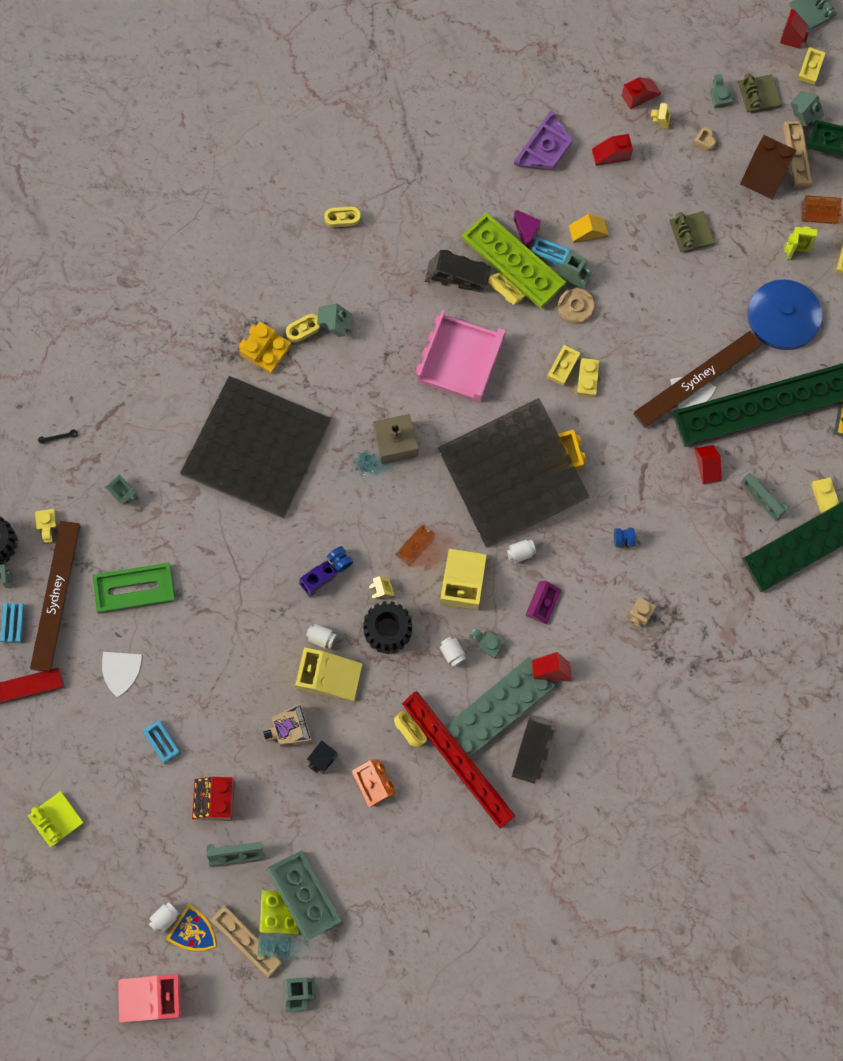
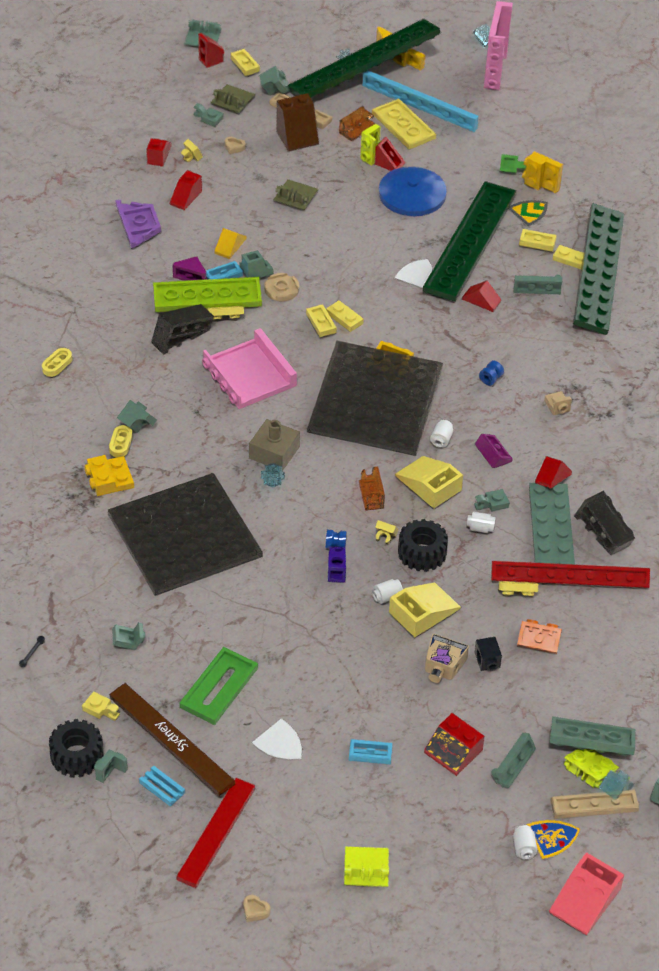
camera: 50 degrees left, 25 degrees down
reddish brown tile [633,331,762,428] -> none
none -> red slope [375,136,405,171]
none -> light yellow plate [519,229,557,252]

